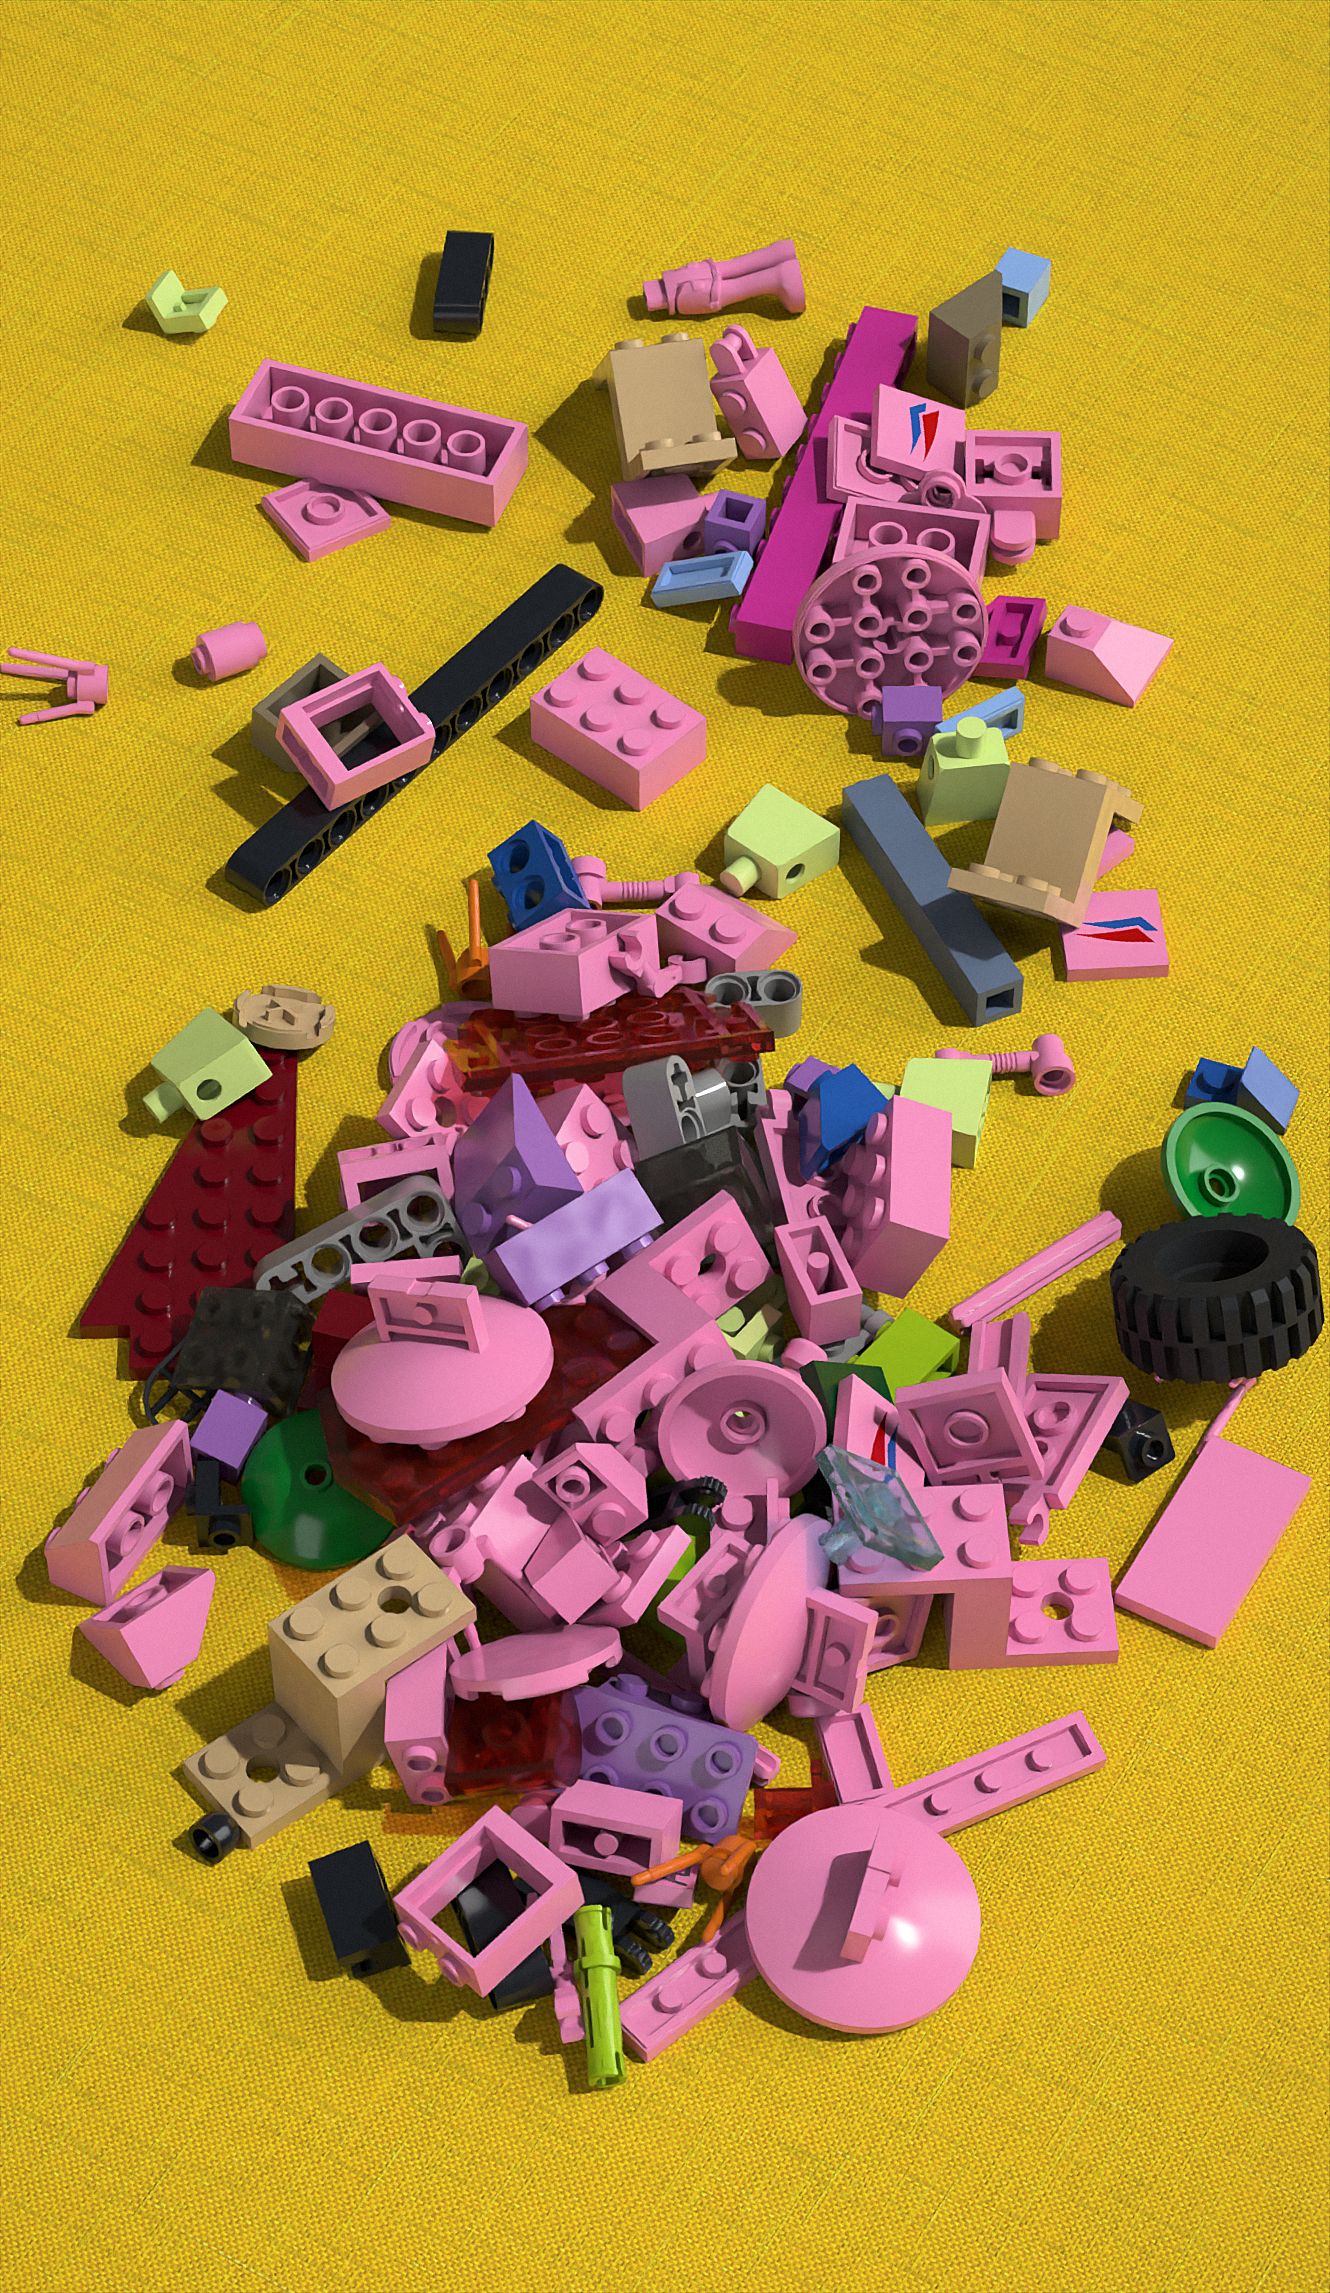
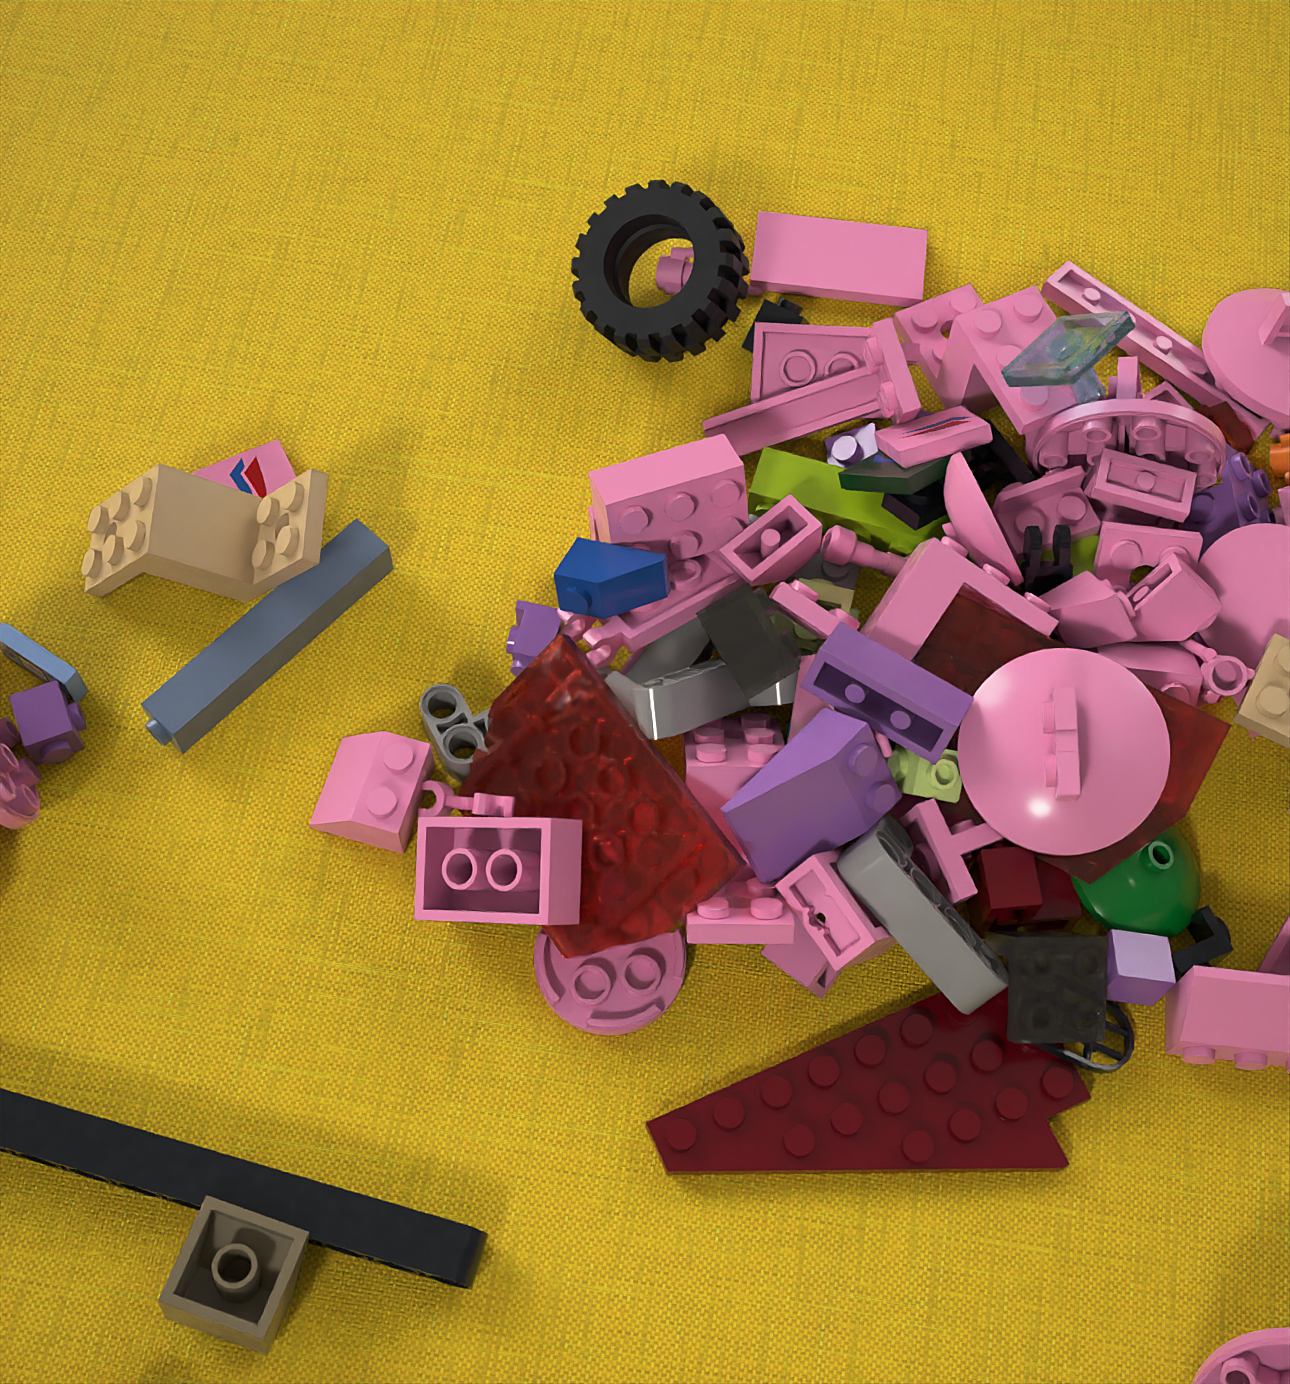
camera: 115 degrees left, 15 degrees up
yellowish green torso [141,1006,273,1124] -> none
tan tile [232,984,335,1050] -> none
window [275,661,436,811] -> none
orange plant [436,879,517,1001] -> none
blue brick [487,819,592,933] -> none
bright pink brick [530,646,706,812] -> none
bright pink brick [571,856,699,910] -> none
yellowish green torso [720,783,840,899] -> none
yellowish green torso [872,1058,993,1169] -> none
yellowish green torso [916,716,1010,826] -> none
bright pink brick [935,1034,1076,1096] -> none
bright pink axle [948,1210,1122,1336] -> none
green dish [1160,1102,1300,1226] -> none
blue slope [1184,1046,1300,1136] -> none

